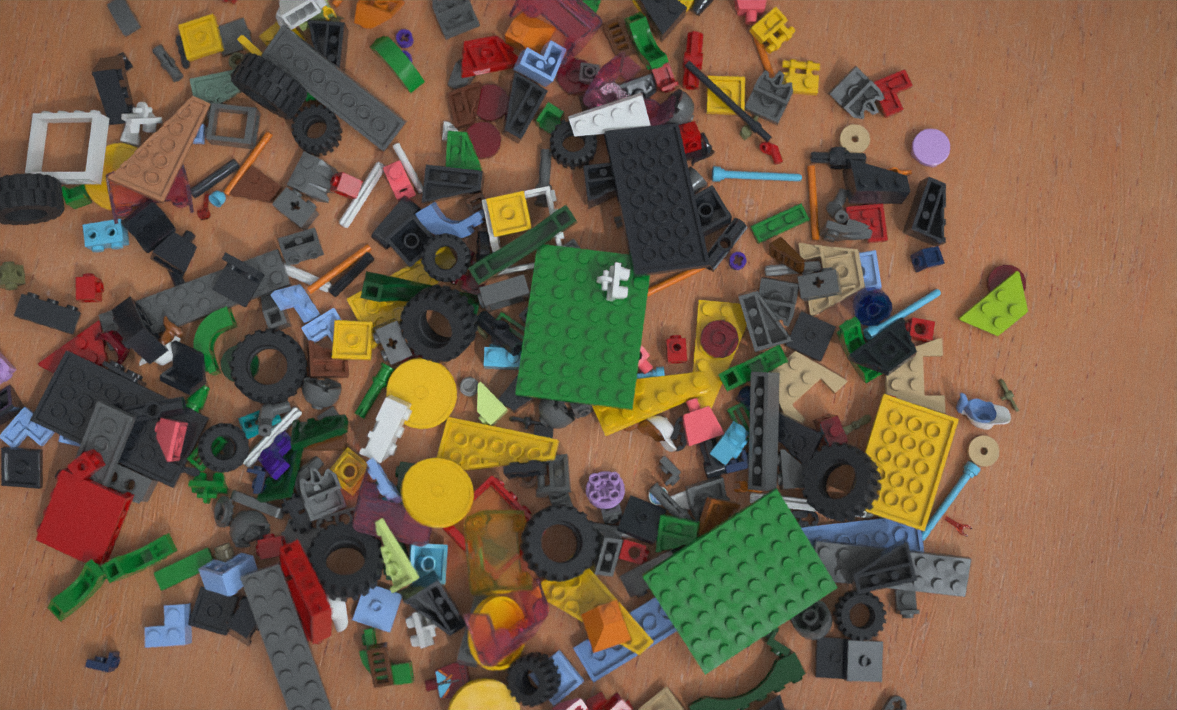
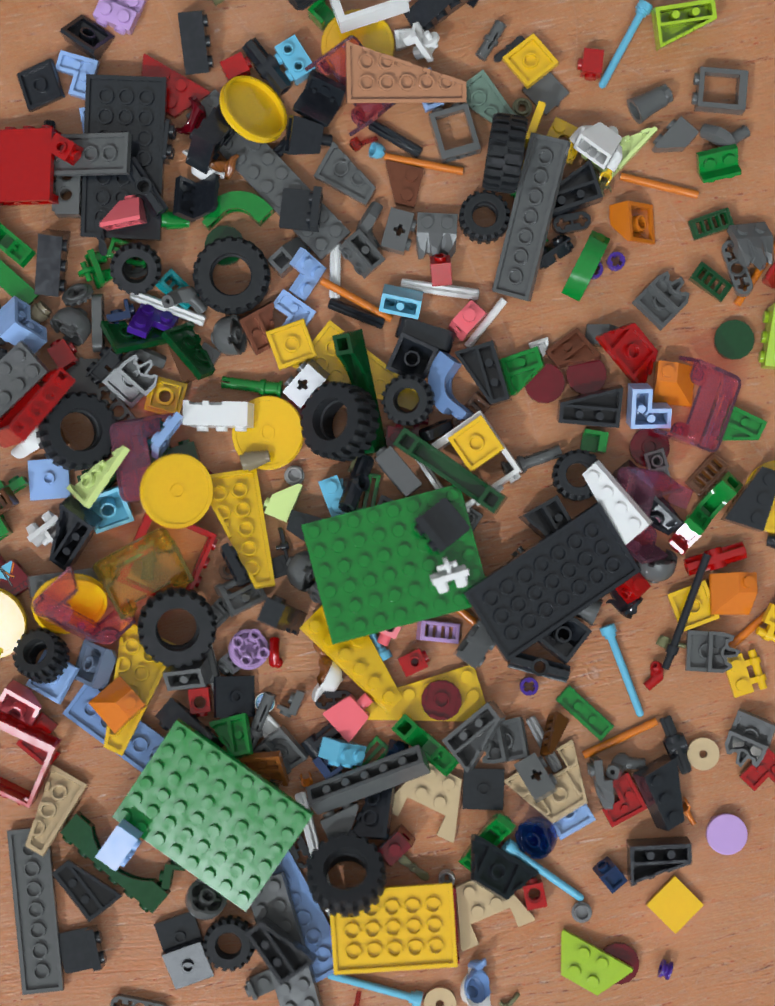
camera: 70 degrees right, 5 degrees up
none -> black wedge [34,229,71,297]
none -> sand blue slope [75,639,117,689]
none -> light blue brick [96,819,143,871]
none -> yellow brick [219,76,287,143]
none -> dark tan cone [240,450,271,471]
none -> black piece [242,38,292,96]
none -> black wedge [257,595,307,636]
none -> red arm [268,637,283,668]
none -> dark grey wing [314,141,376,206]
none -> dark grey arm [355,202,383,249]
none -> medium azure brick [379,284,423,319]
none -> black bracket [413,498,470,554]
none -> lavender slope [416,620,461,644]
none -> light grey hinge [438,869,455,885]
none -> dark grey wedge [453,619,495,669]
none -> black hinge [539,235,574,270]
none -> black beam [552,211,591,234]
none -> flat silver plate [571,902,592,923]
none -> yellow tile [646,875,704,934]
none -> dark purple bush [657,959,673,980]
none -> orange slope [709,572,758,615]

